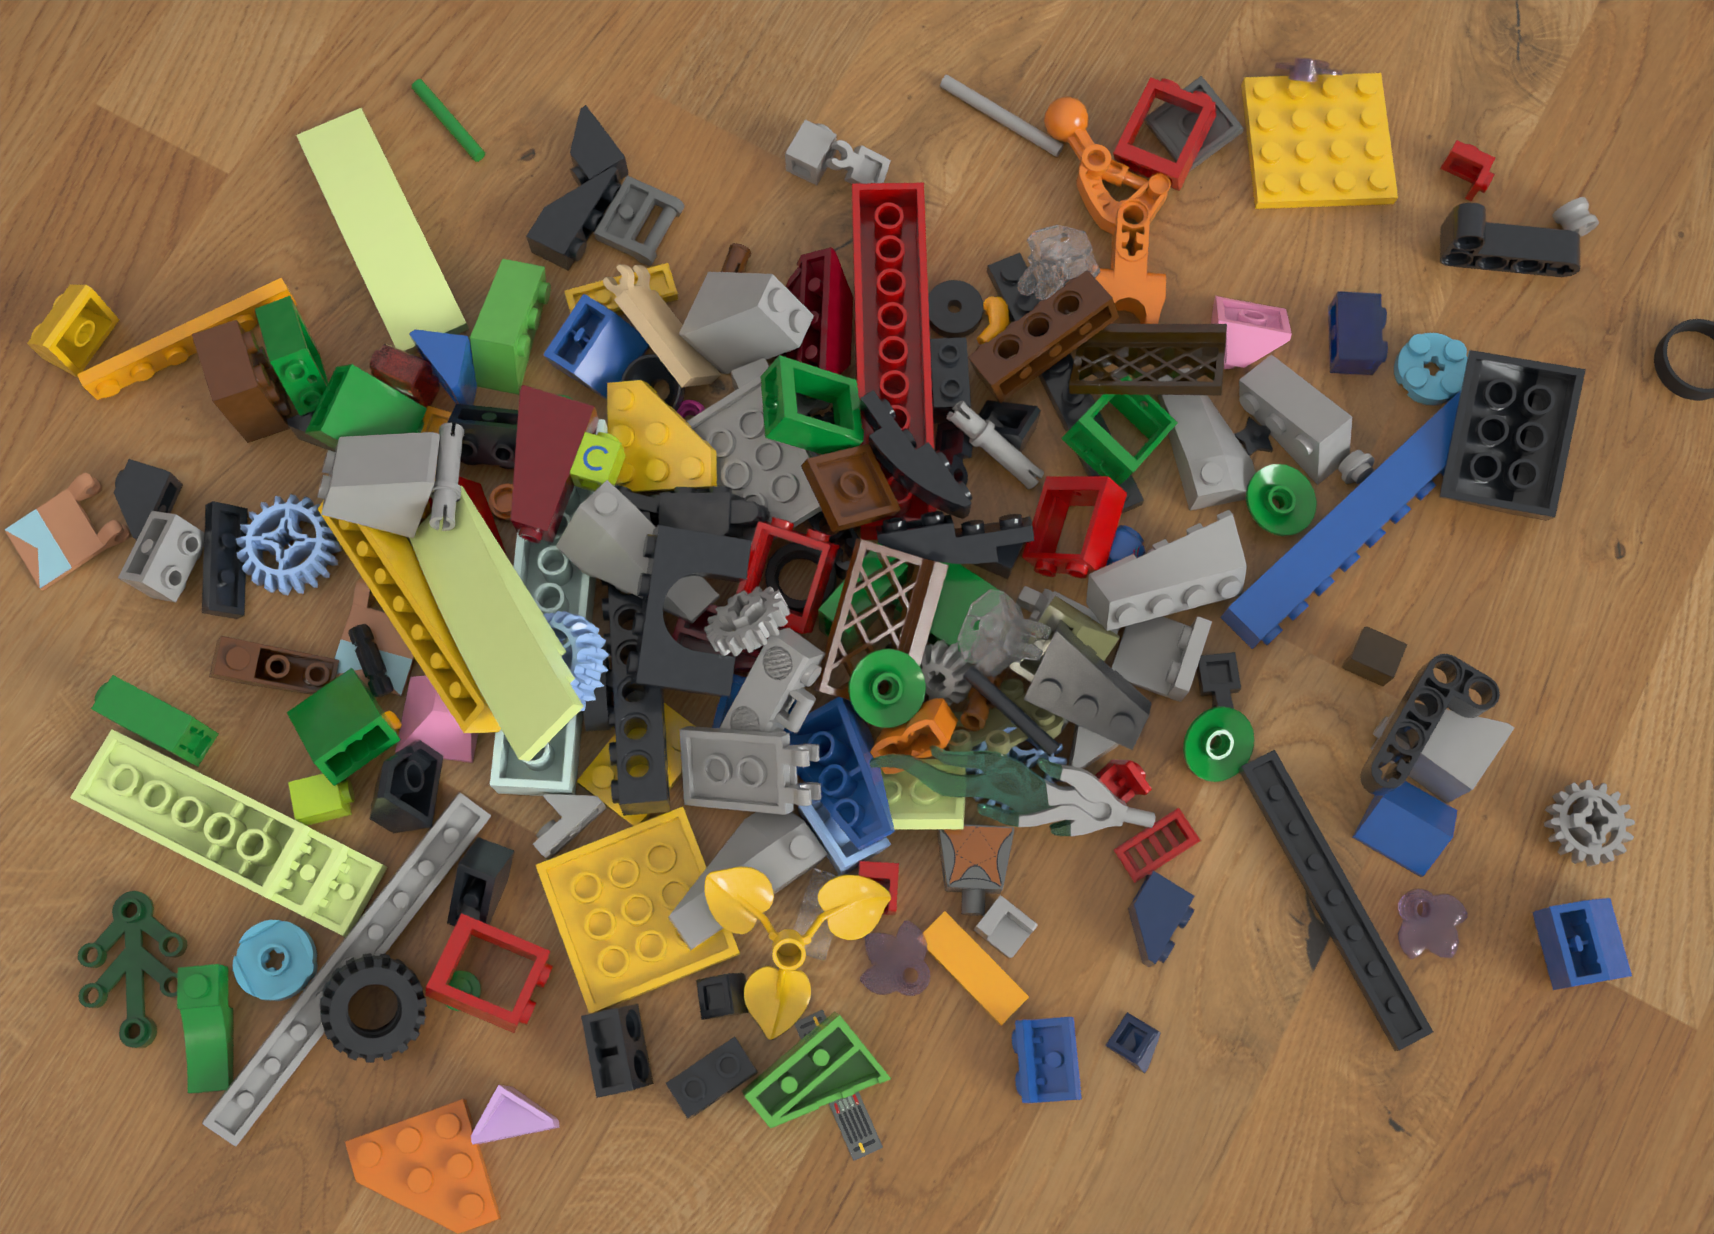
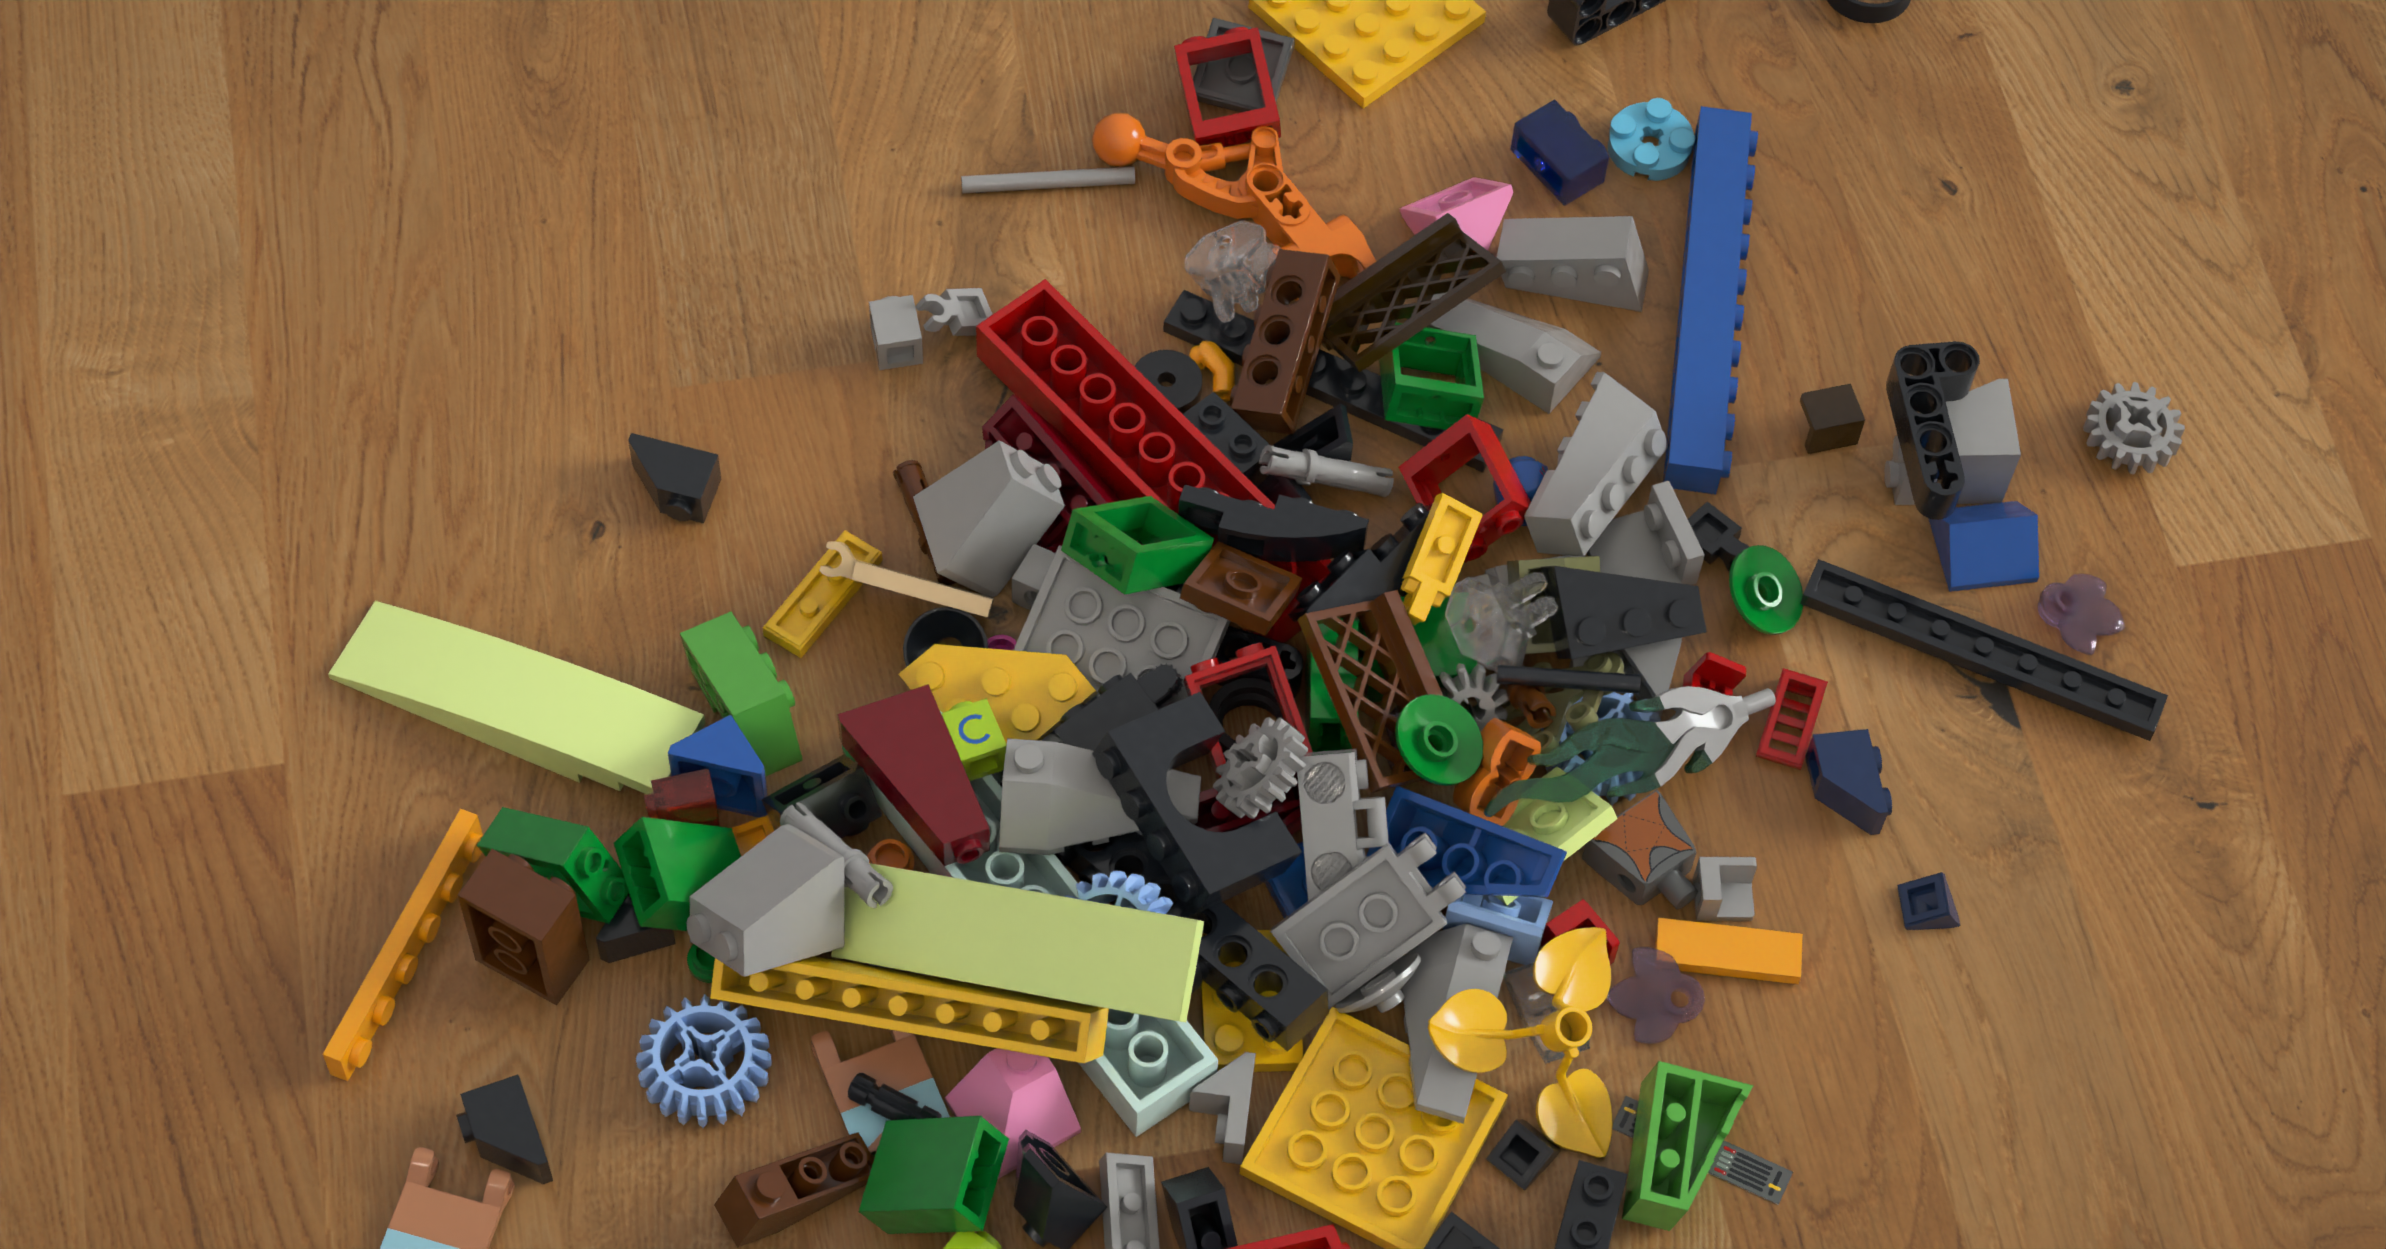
camera: 40 degrees left, 15 degrees down
yellow slope [27,285,120,378] -> none
light grey brick [118,511,204,602] -> none
black plate [202,501,248,619] -> none
green bar [411,79,486,162] -> none
black slope [526,166,621,271] -> none
blue slope [543,294,650,400] -> none
dark grey plate [594,175,685,266] -> none
blue bracket [1012,1017,1082,1103] -> none
black piece [1234,417,1273,456] -> none
green dish [1246,464,1317,536] -> none
light grey plate [1338,450,1375,484] -> none
black slope [1439,350,1586,521] -> none
blue slope [1532,898,1632,990] -> none
none -> light grey dish [1336,952,1421,1013]
none -> yellow hinge [1401,493,1482,625]

